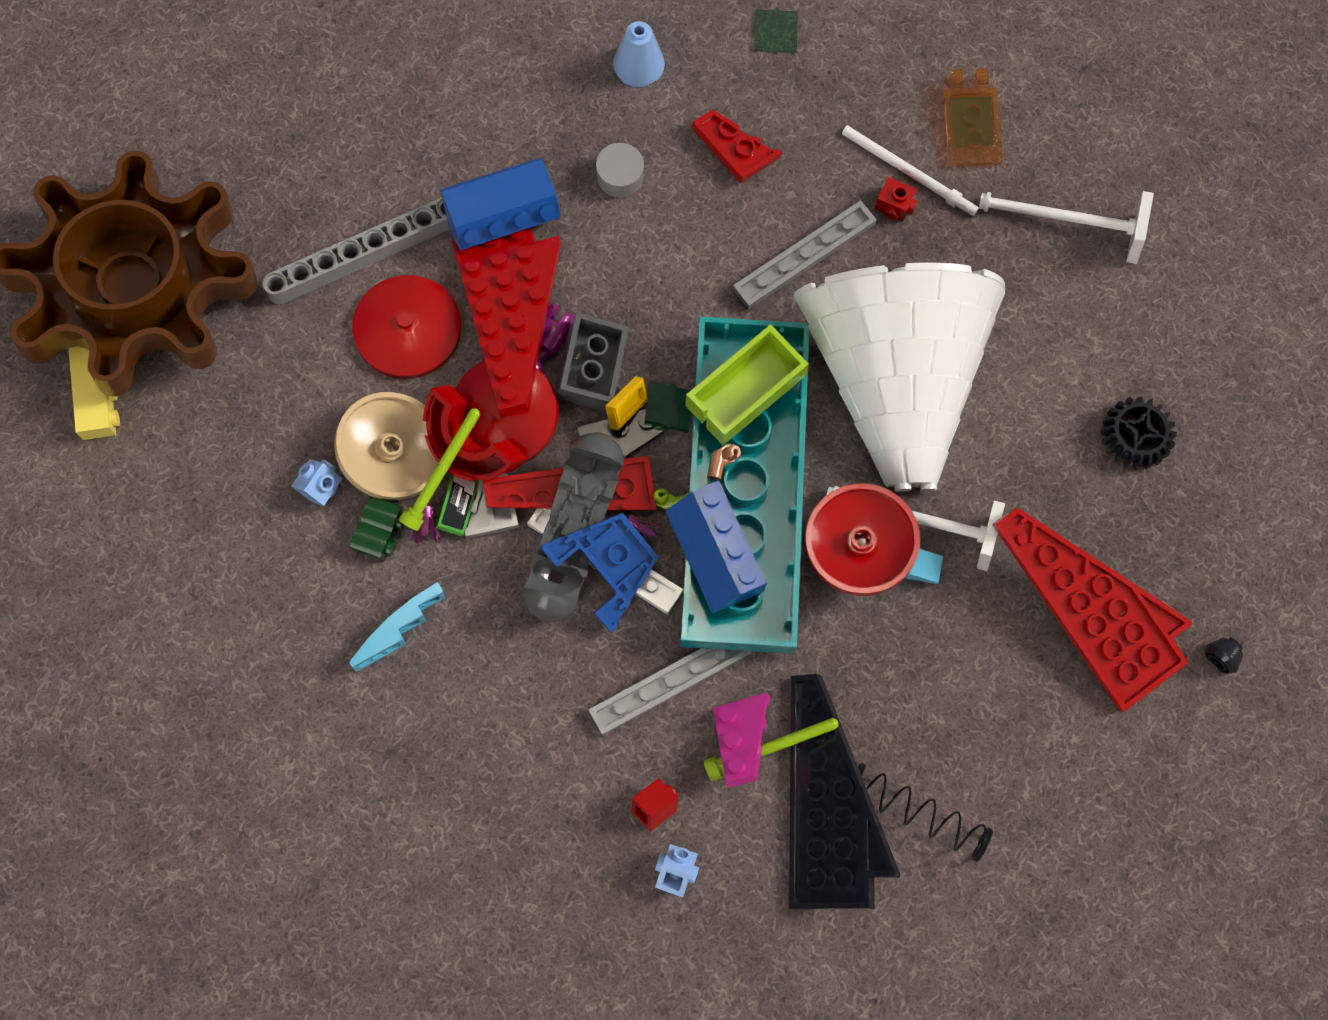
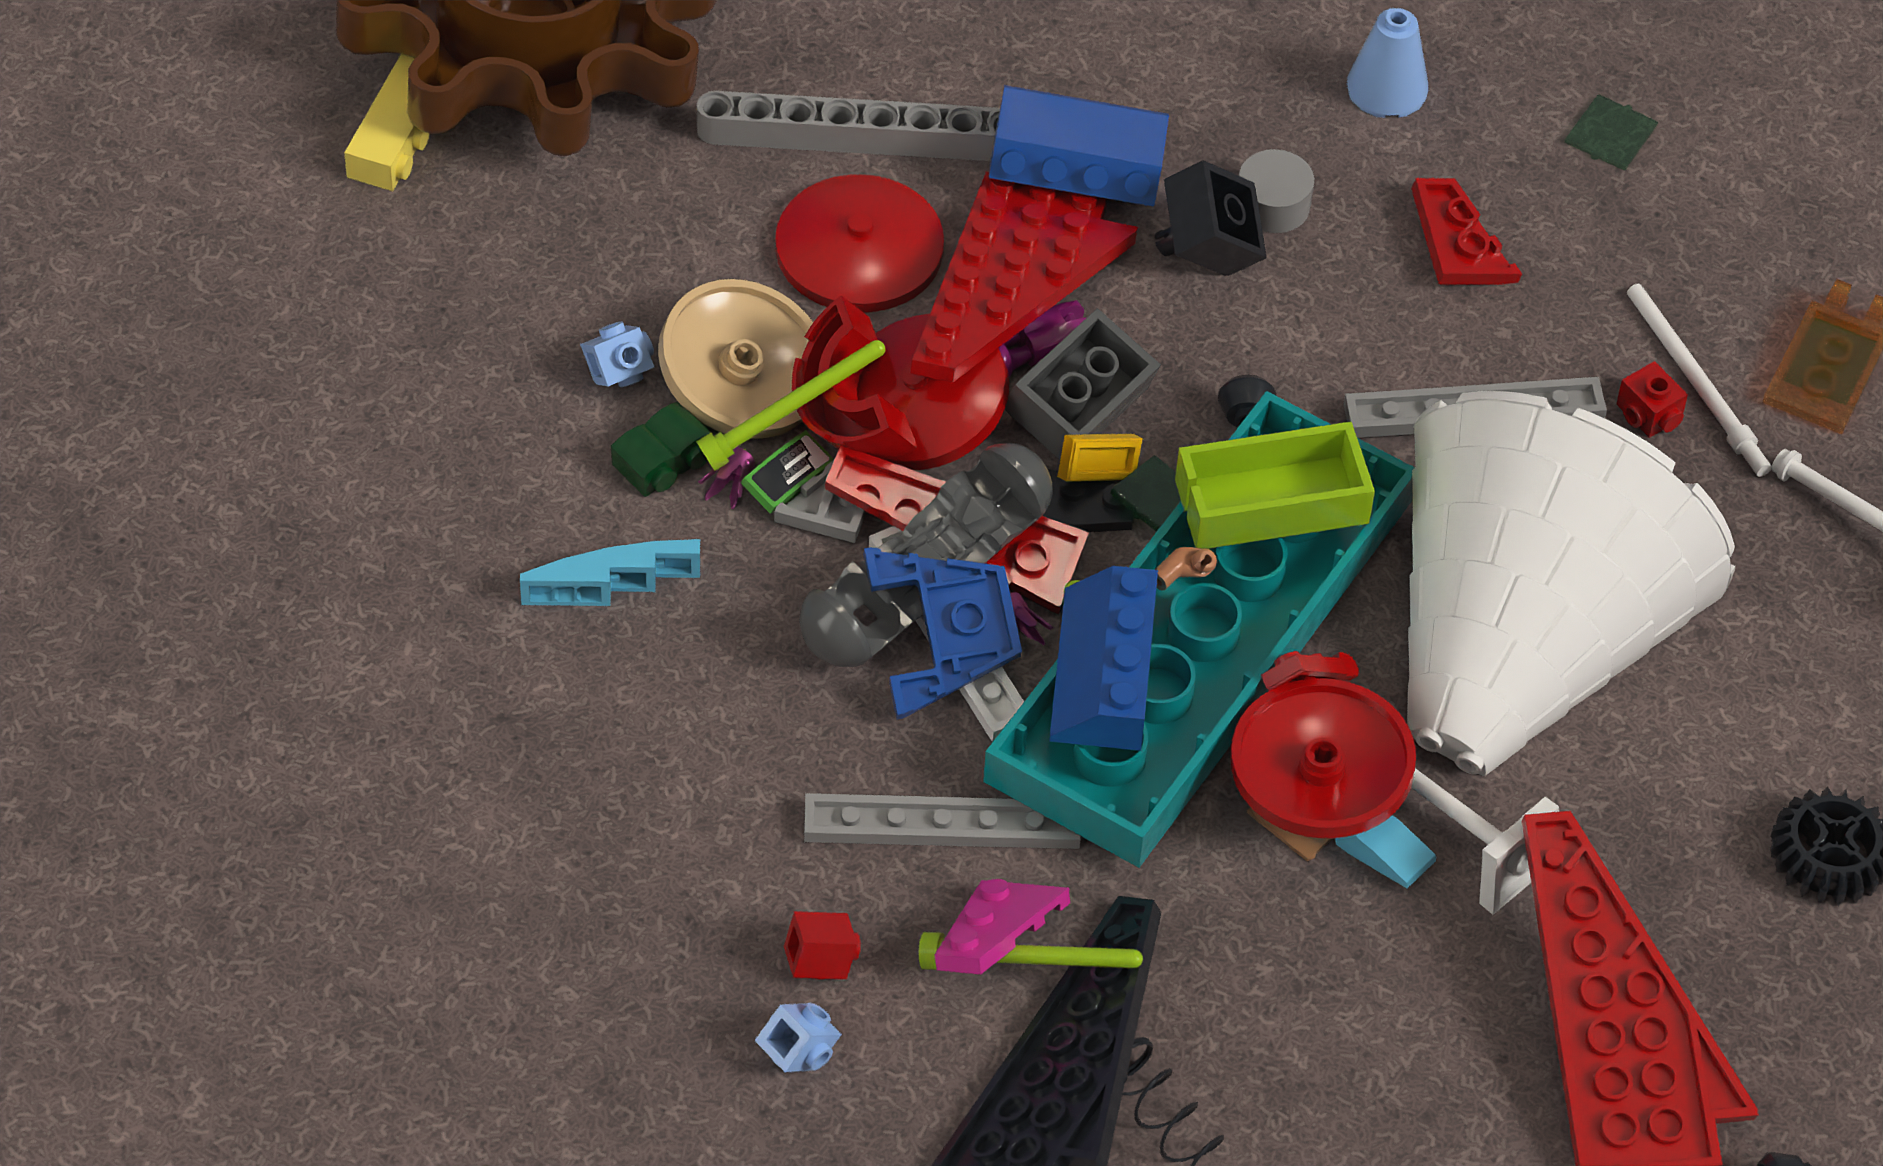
camera: 30 degrees right, 20 degrees down
none -> black brick [1154,160,1267,276]
none -> black cone [1218,375,1277,427]
none -> red hinge [1261,651,1360,691]

